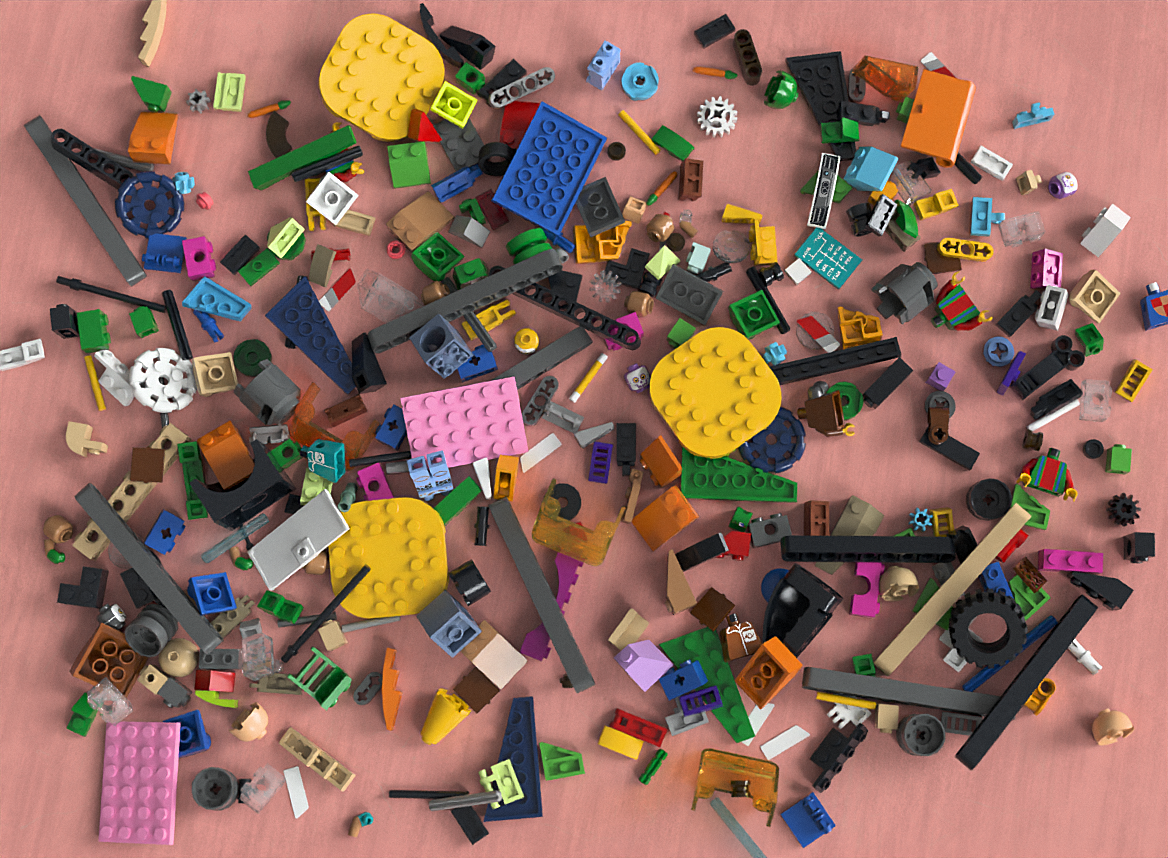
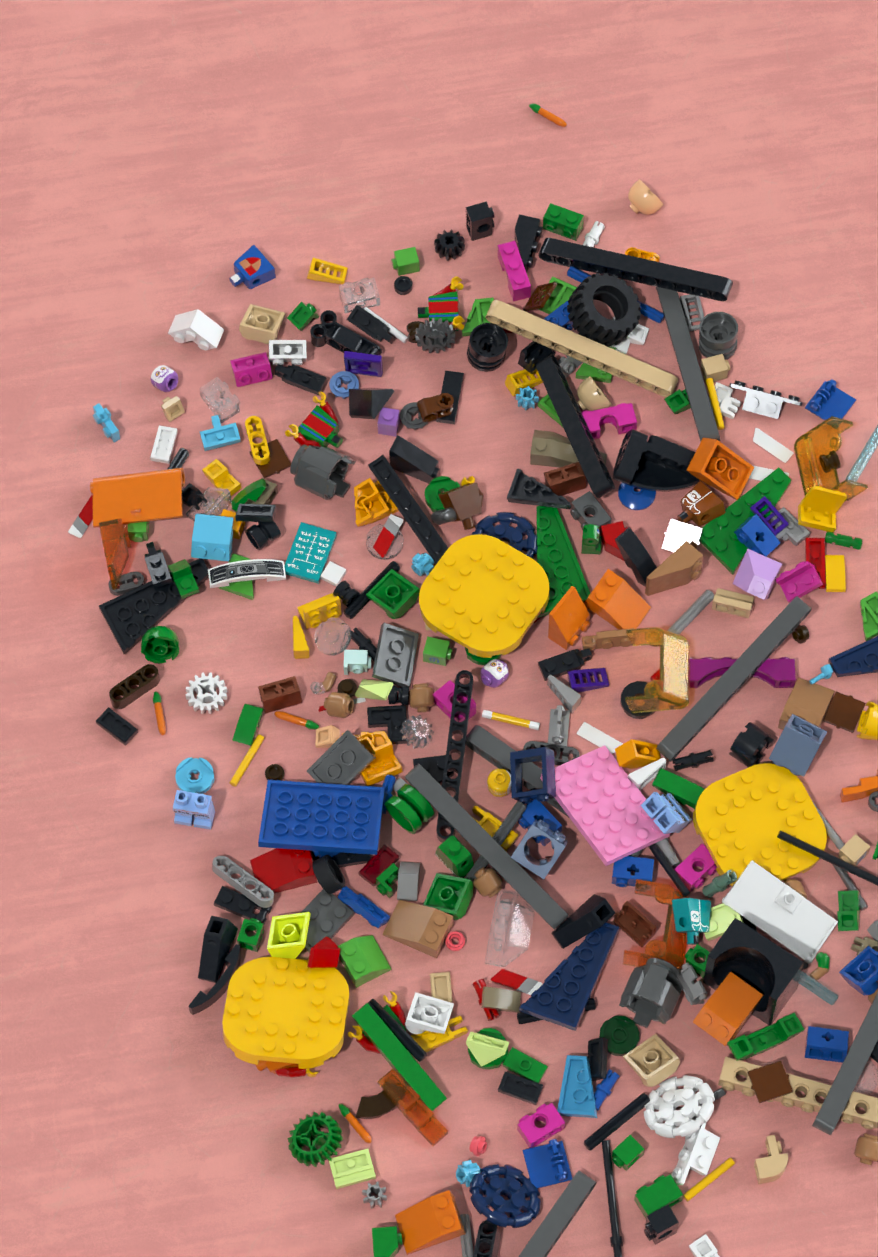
camera: 115 degrees left, 15 degrees down
none -> green gear [287,1112,343,1167]
none -> black slope [349,388,394,419]
none -> clear orange slope [377,1068,448,1146]
none -> dark grey gear [415,318,455,353]
none -> black wing [507,469,571,509]
none -> dark blue window [510,747,556,804]
none -> green brick [543,203,584,241]
none -> black plate [588,1037,608,1081]
none -> light grey axle [659,590,714,647]
none -> dark pink bracket [775,561,823,603]
none -> yellow bracket [798,486,847,532]
none -> medium azure hand [809,664,833,685]

